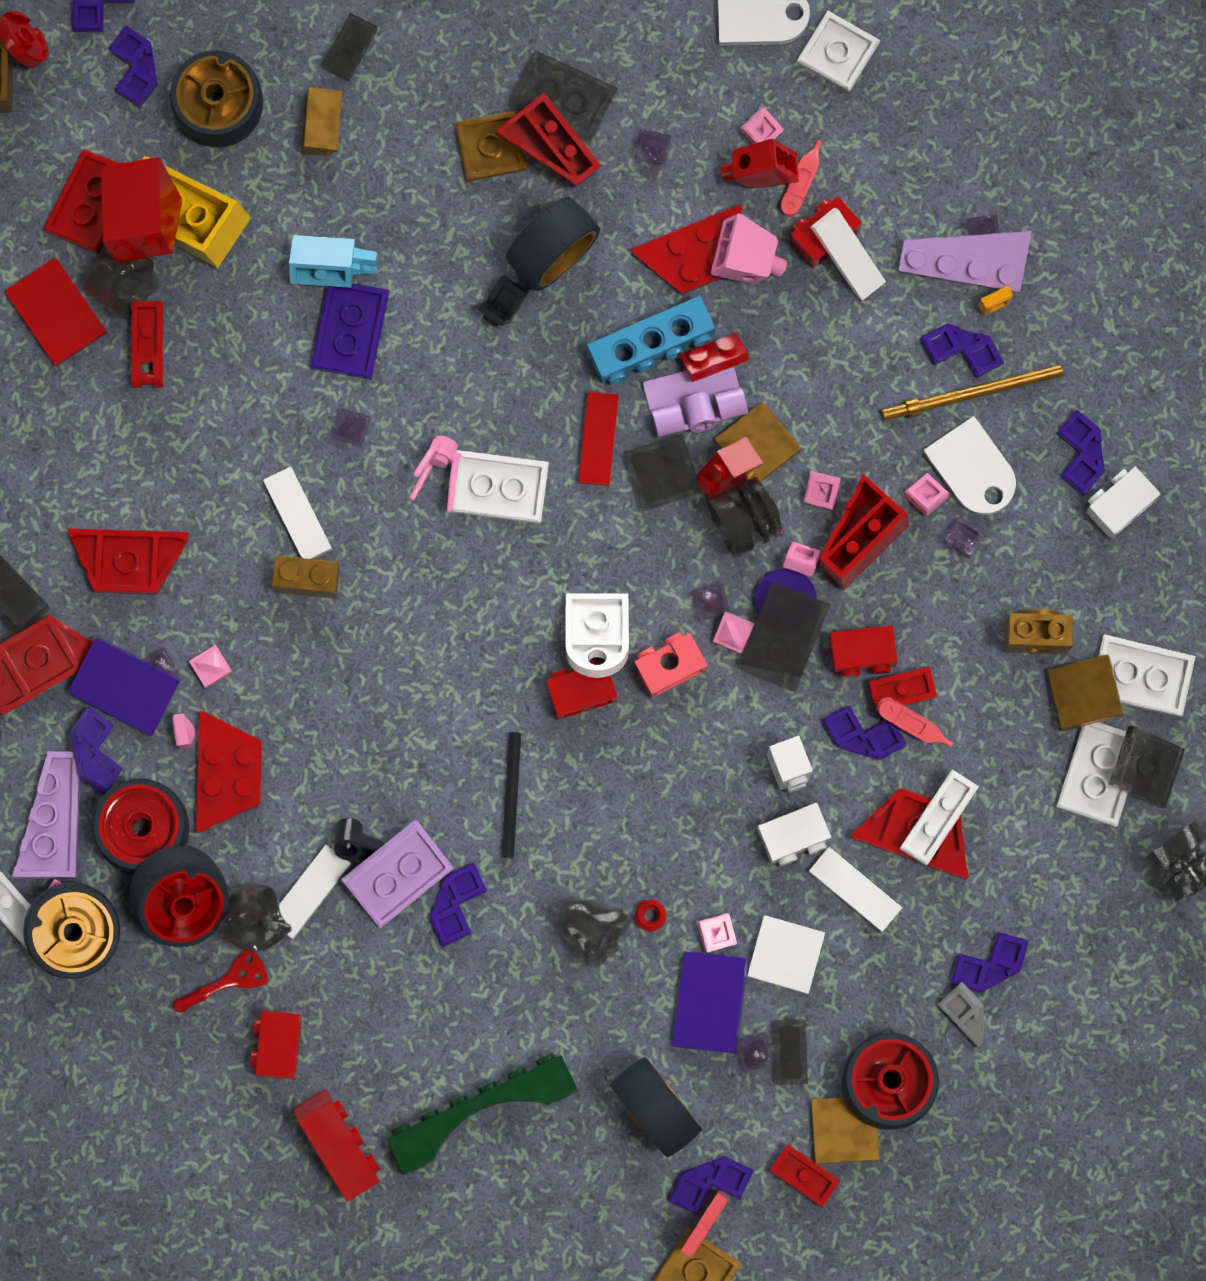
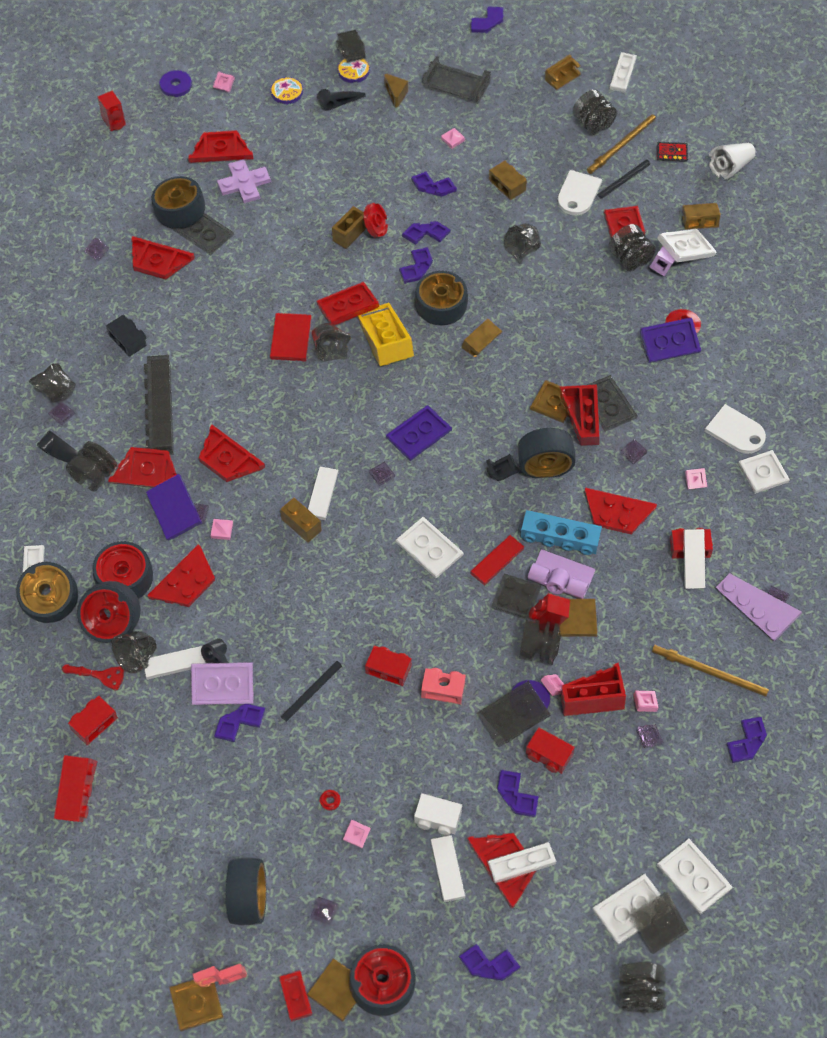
camera: 40 degrees right, 20 degrees down
lavender wing [12,751,80,879] -> none
dark purple tile [69,707,123,795] -> none
red slope [101,157,183,263] -> none
red plate [131,301,164,388] -> none
bright pink tile [172,713,195,750] -> none
medium azure hinge [289,235,378,288] -> none
clear smoke plate [321,13,378,82] -> none
dark green arch [387,1053,578,1175] -> none
bright pink plant [409,436,462,513] -> none
clear smoke piece [556,899,630,967] -> none
white tile [566,594,629,678] -> none
dark purple tile [669,1156,754,1215] -> none
dark purple tile [672,951,748,1054] -> none
red plate [679,333,749,382] -> none
clear purple tile [693,584,730,621] -> none
bright pink torso [711,213,787,284] -> none
bright pink tile [713,611,755,654] -> none
red torso [721,139,799,189] -> none
white tile [747,915,825,994] -> none
white brick [767,736,813,793] -> none
clear smoke plate [773,1020,808,1085] -> none
coral piece [780,140,822,217] -> none
bright pink tile [803,471,841,510] -> none
red plate [868,667,938,713] -> none
coral piece [877,697,953,747] -> none
dark purple tile [920,324,1004,378] -> none
white tile [923,416,1016,515] -> none
light grey tile [937,982,984,1048] -> none
light orange tile [978,286,1013,316] -> none
pearl gold brick [1004,609,1073,654] -> none
pearl gold tile [1047,654,1124,732] -> none
white brick [1086,466,1160,540] -> none

